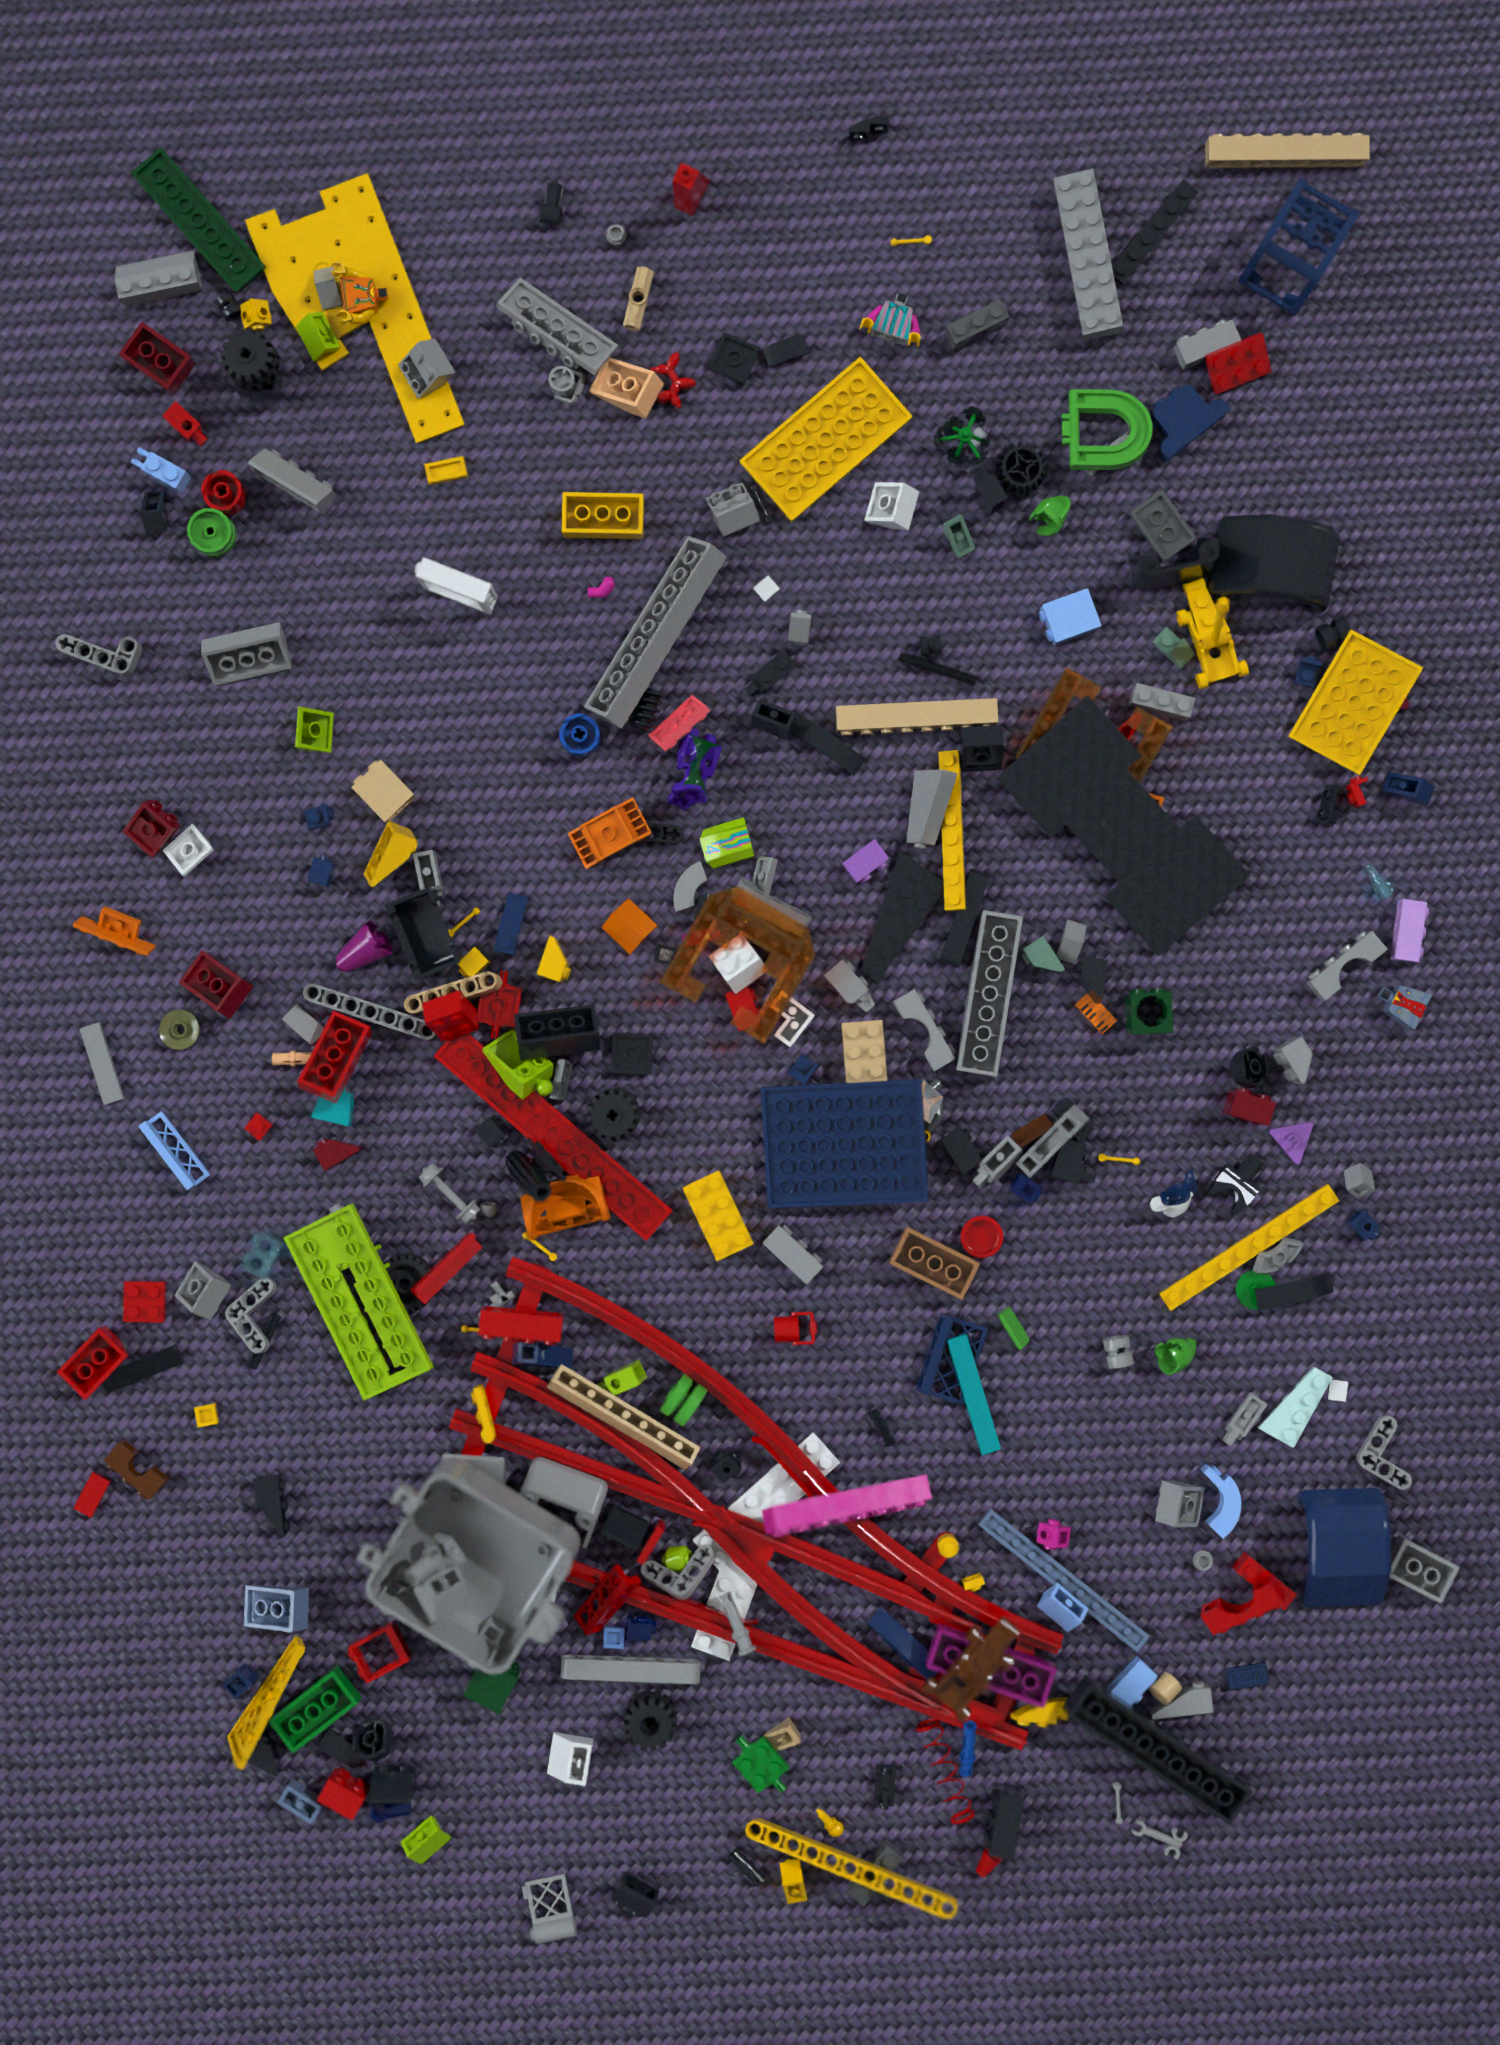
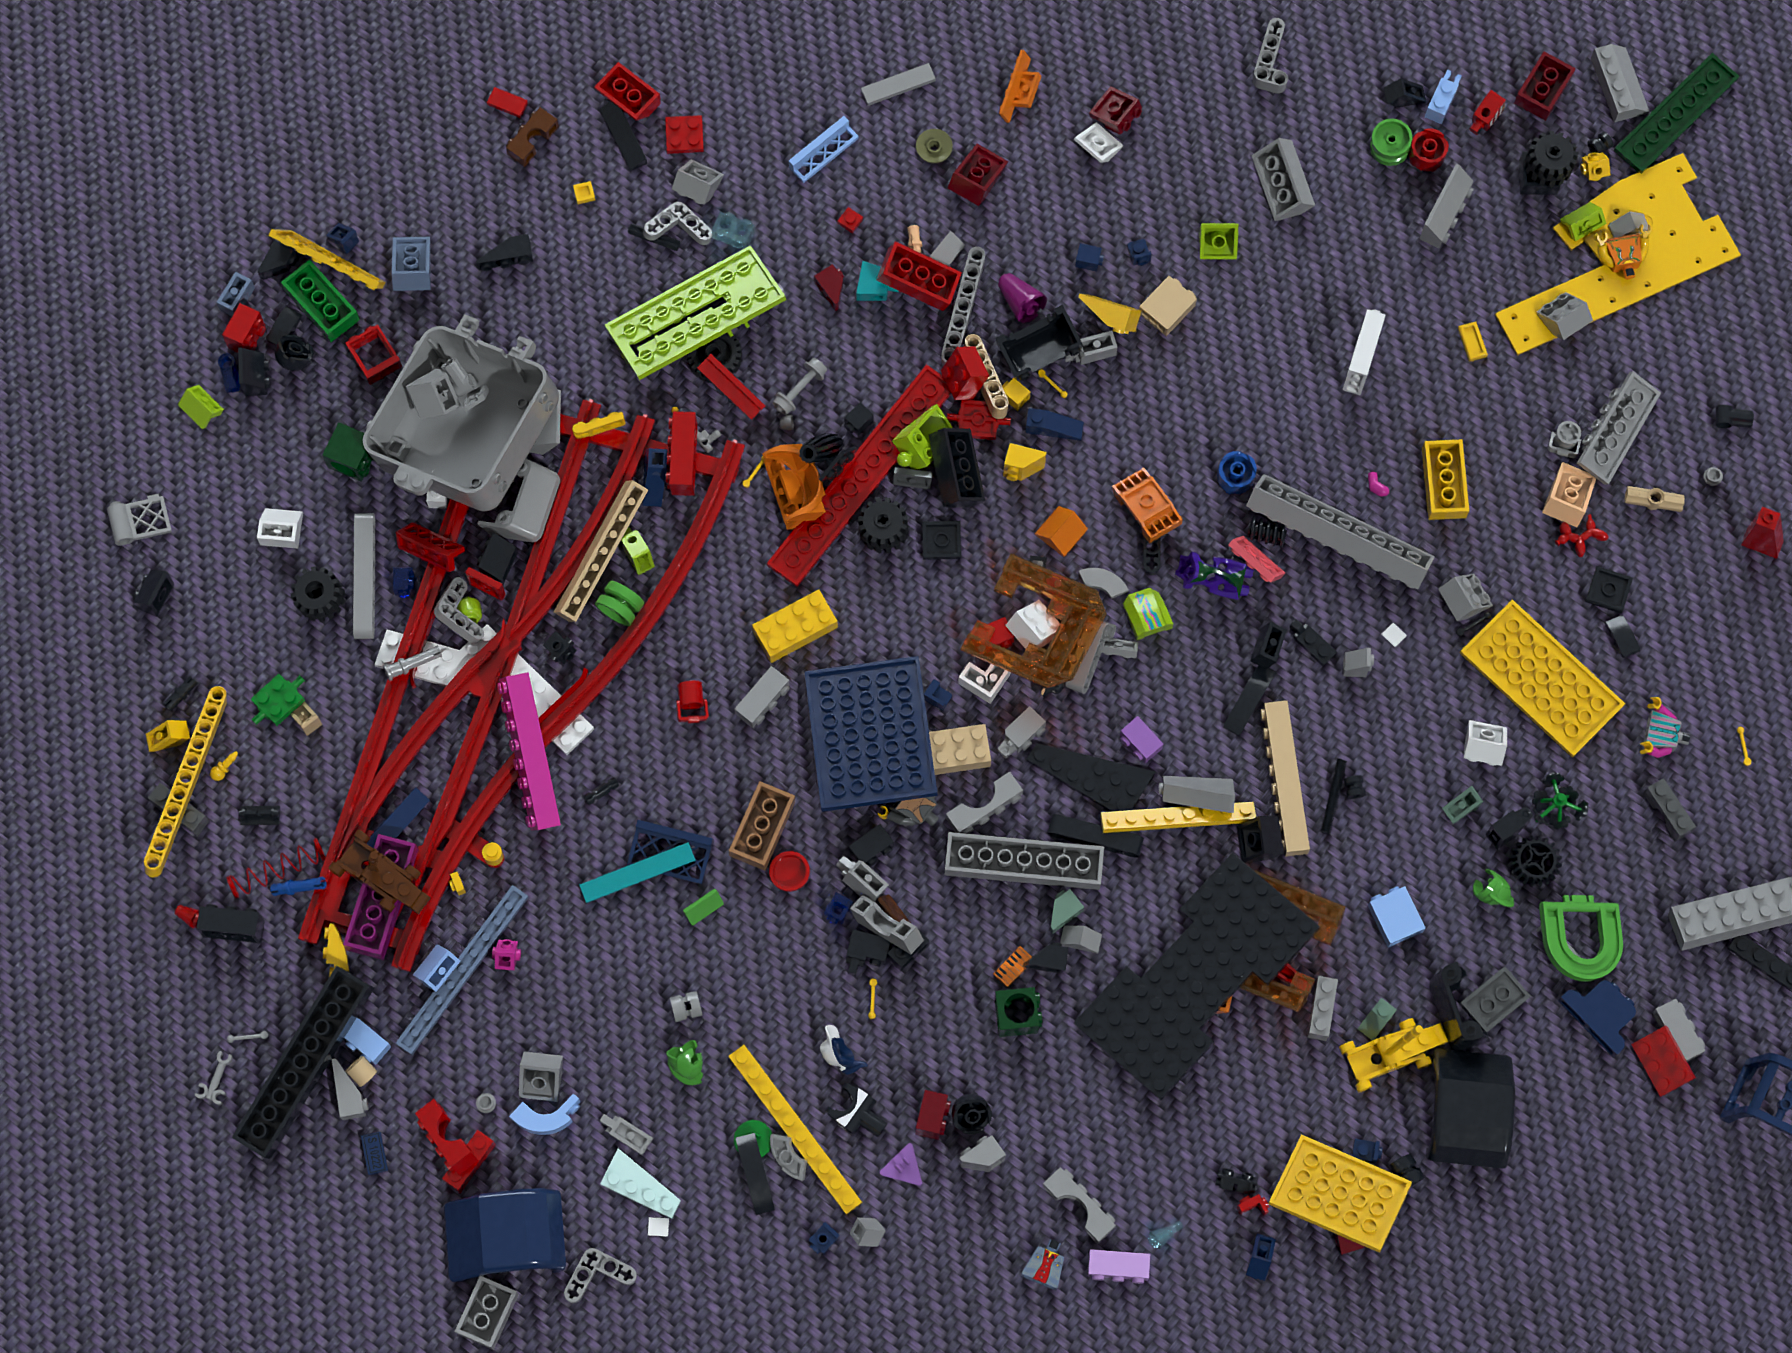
camera: 80 degrees right, 15 degrees down
medium blue plate [603,1626,625,1649] -> none

